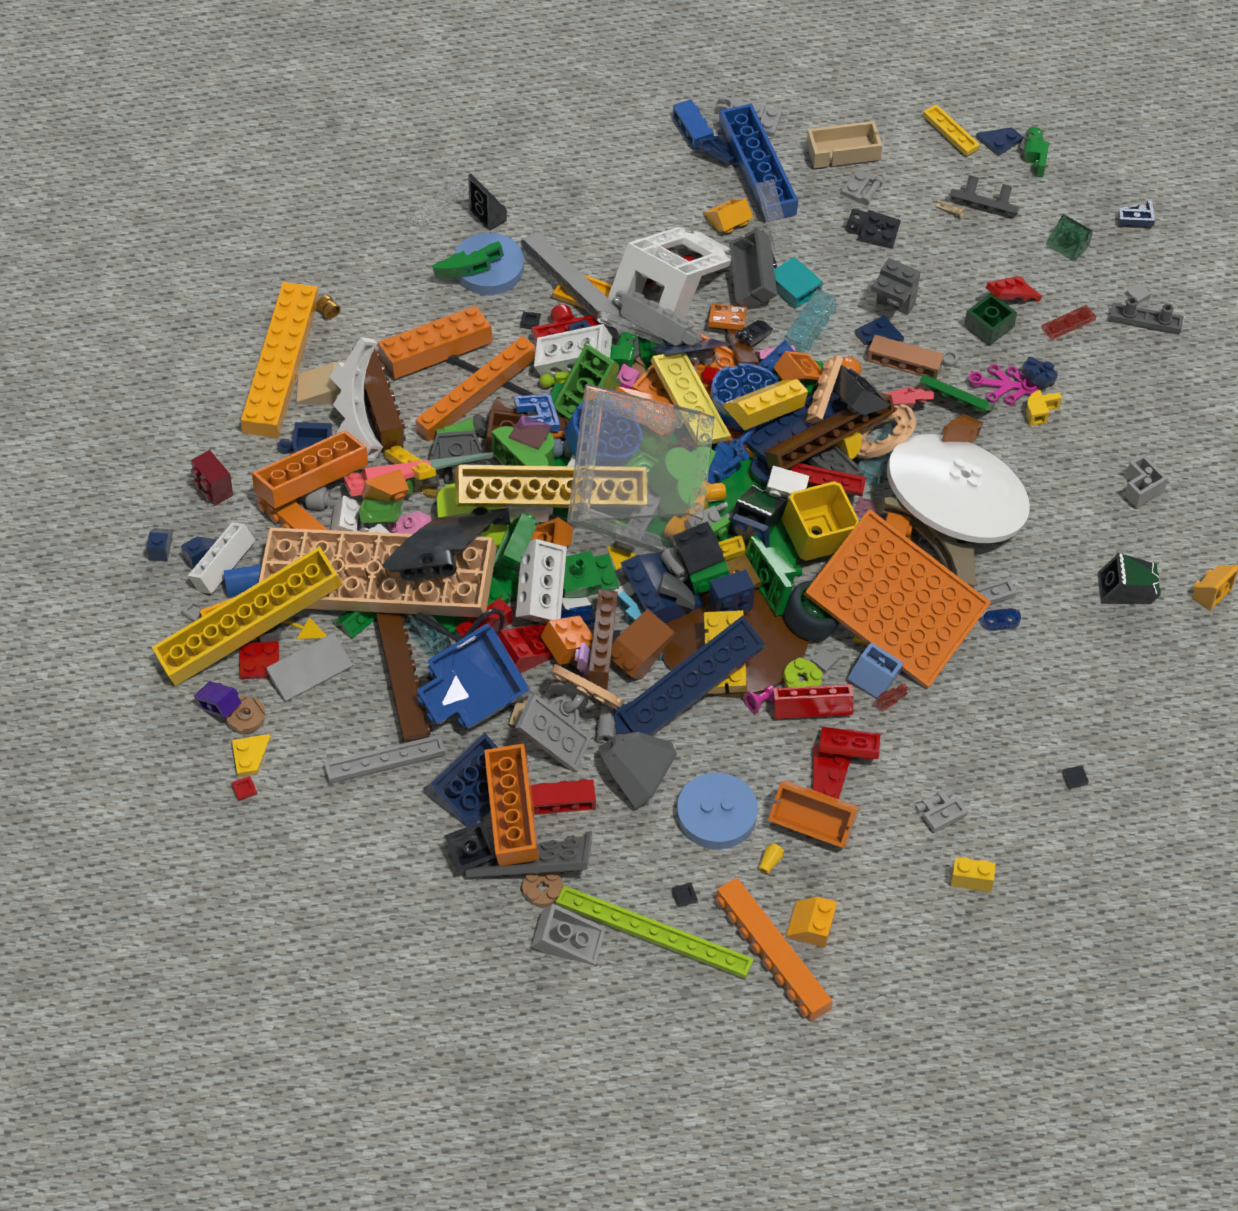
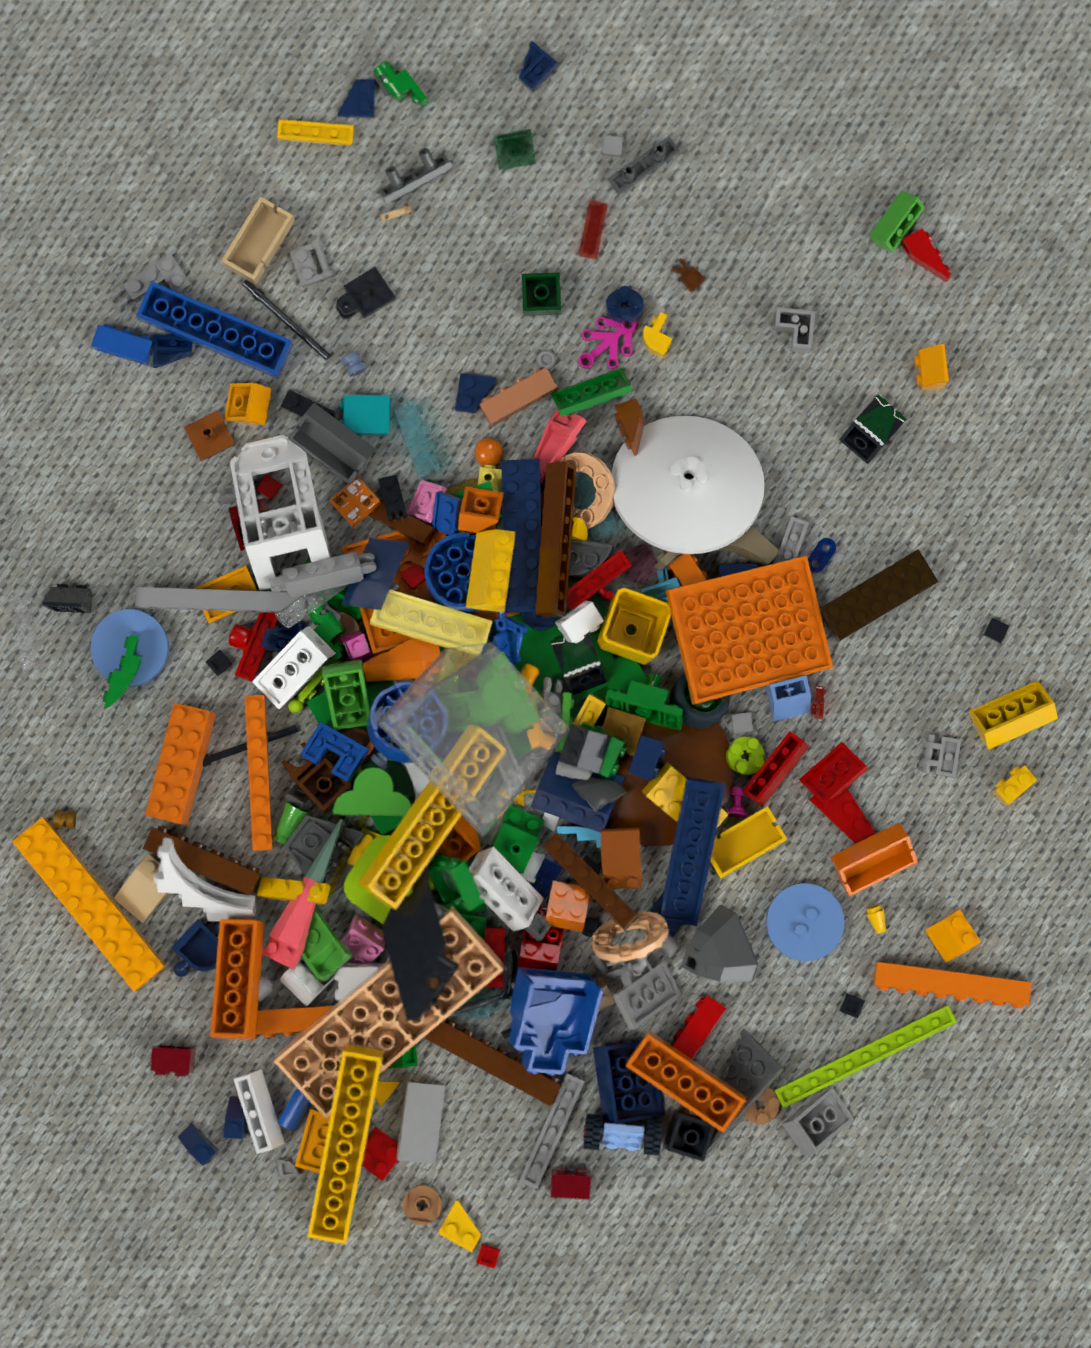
camera: 50 degrees left, 30 degrees up
dark purple brick [194,681,242,718] -> none
orange slope [361,469,409,502] -> none
clear pink piece [509,415,552,450] -> none
lavender slope [574,642,591,680] -> none
dark blue wing [732,514,770,548] -> none
clear tile [756,179,792,251] -> none
light nougat plate [806,355,843,424] -> none
black slope [832,365,890,415] -> none
dark grey brick [871,258,921,315] -> none
red wing [985,276,1043,302] -> none
none -> dark orange tile [184,410,235,462]
none -> black bar [242,280,331,361]
none -> sand blue wheel [341,351,367,377]
none -> dark grey plate [524,913,552,941]
none -> dark red piece [550,1166,591,1200]
none -> plate [583,1113,663,1156]
none -> reddish brown plate [672,258,705,293]
none -> yellow piece [710,806,788,879]
none -> dark brown brick [820,549,939,642]
none -> yellow slope [968,680,1058,750]

